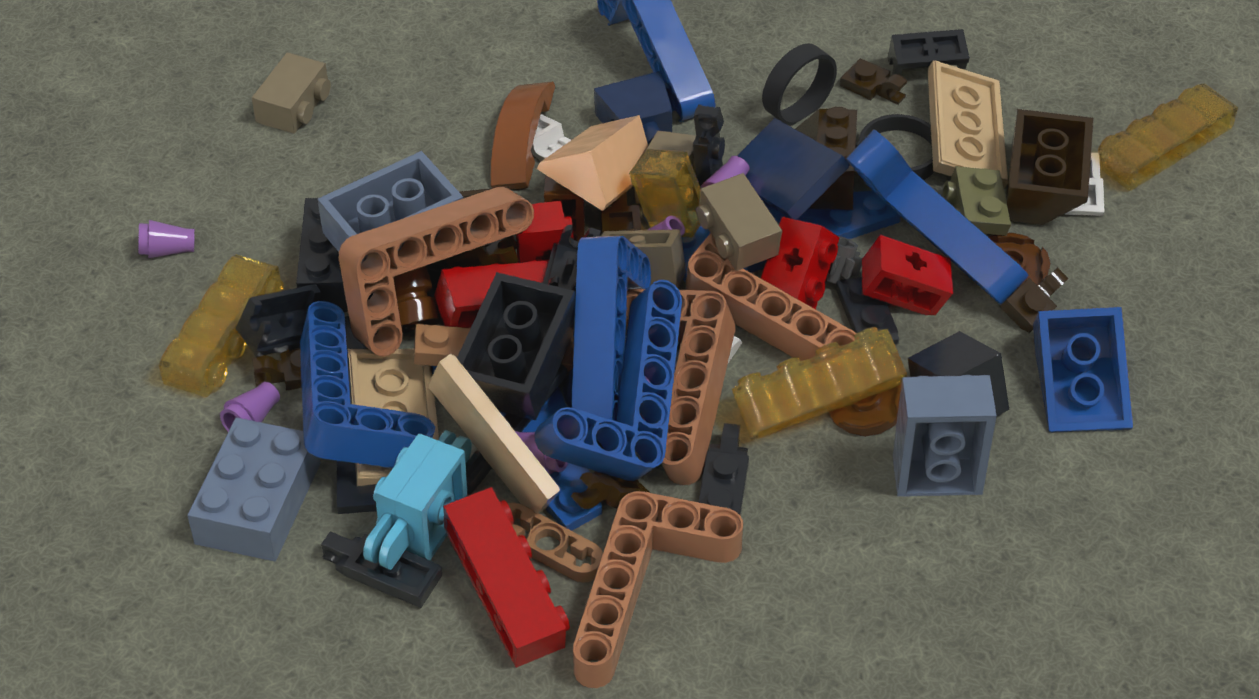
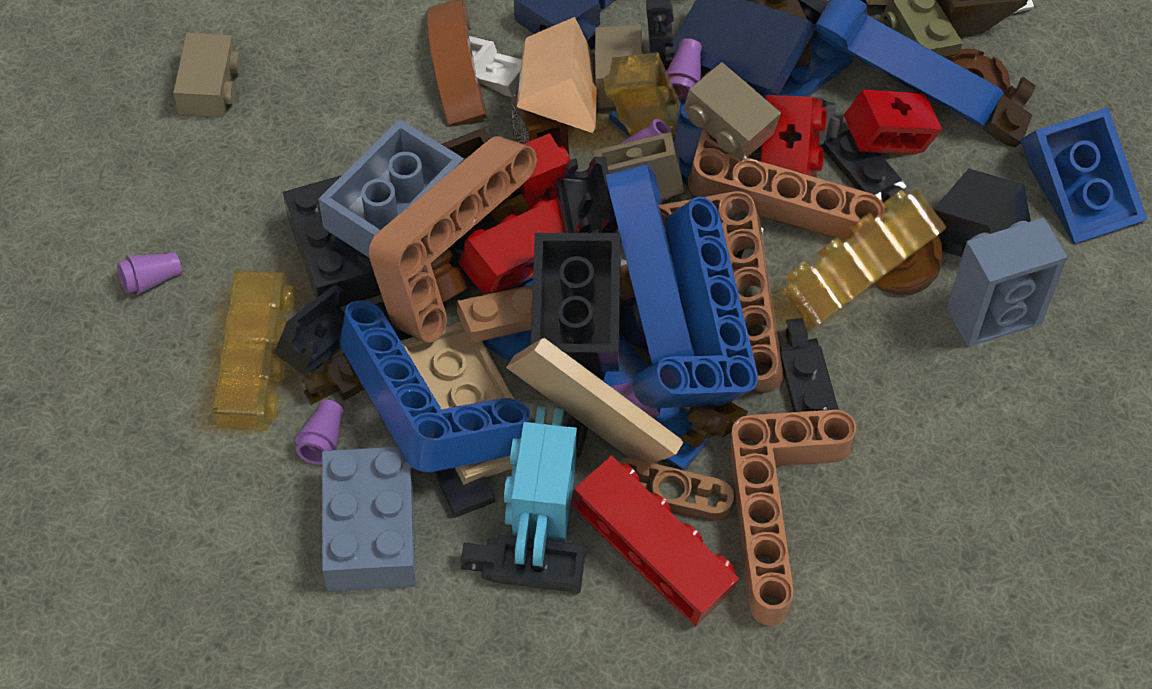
camera: 20 degrees left, 10 degrees up
dark brown plate [601,192,641,234] -> none

